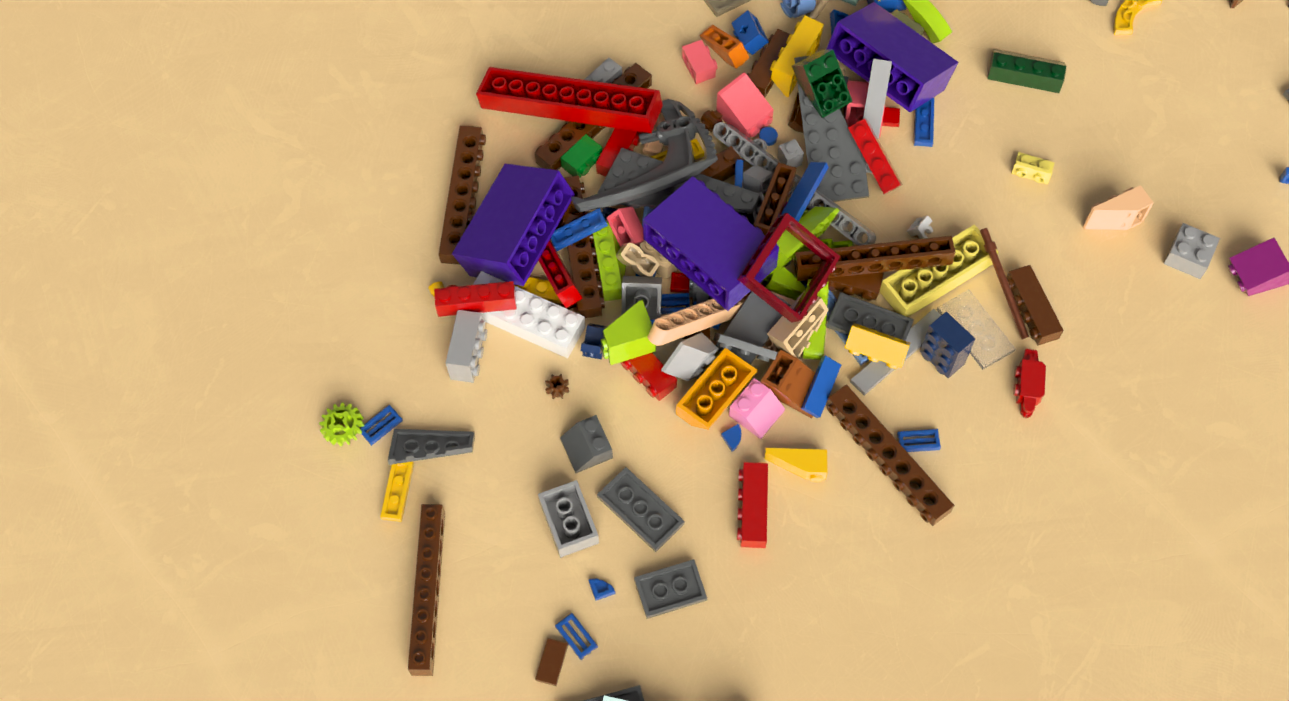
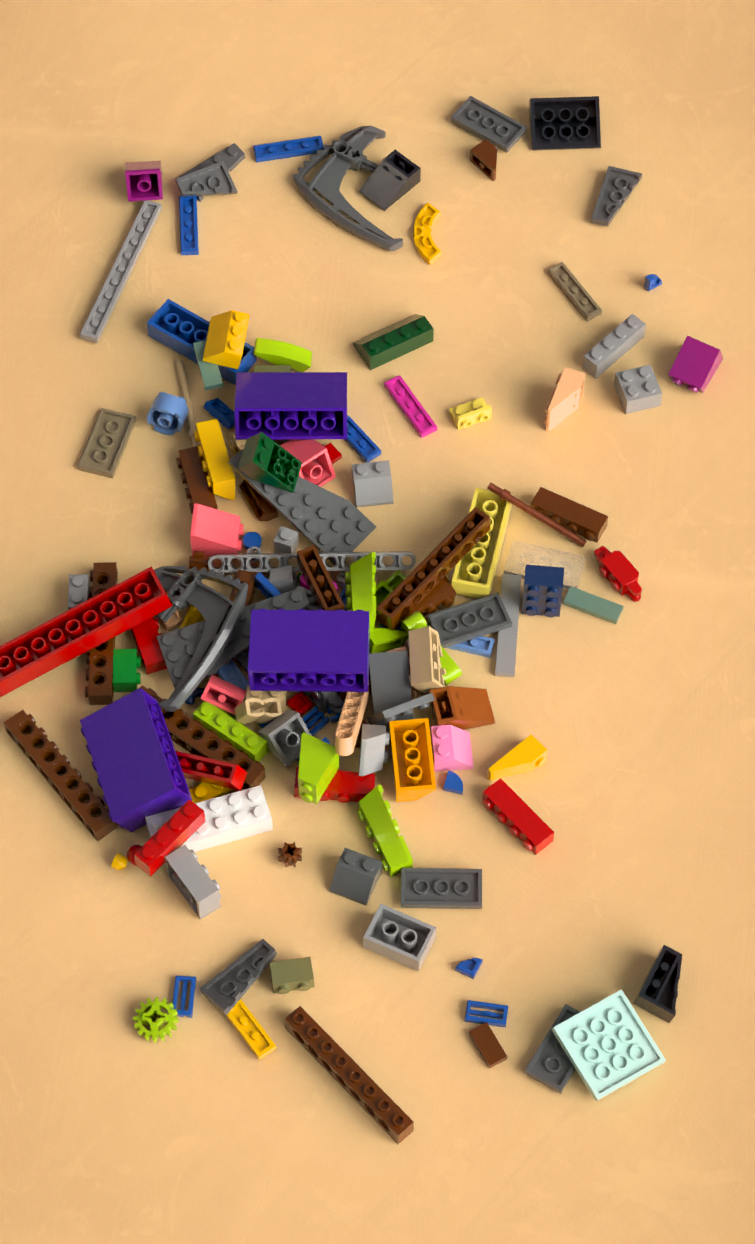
camera: 45 degrees left, 5 degrees down
blue tile [550,208,608,251] -> none
dark blue brick [580,323,608,360] -> none
dark grey plate [634,559,707,619] -> none
coral brick [682,40,718,84] -> none
orange slope [699,25,749,69] -> none
blue brick [731,10,769,55] -> none
dark red window [737,213,840,323] -> none
blue tile [781,162,829,222] -> none
blue tile [801,355,841,418] -> none
reddish brown brick [826,384,955,526] -> none
yellow brick [844,323,911,369] -> none
red brick [848,118,903,194] -> none
tile [863,59,892,173] -> none
blue tile [897,429,941,452] -> none
white tile [907,215,933,239] -> none
none -> olive brick [270,957,314,994]
none -> light grey slope [352,460,394,507]
none -> lime wedge [357,784,413,877]
none -> dark pink tile [384,375,437,438]
none -> dark tan tile [547,262,602,321]
none -> sand green tile [563,586,624,624]
none -> light grey brick [582,314,646,379]

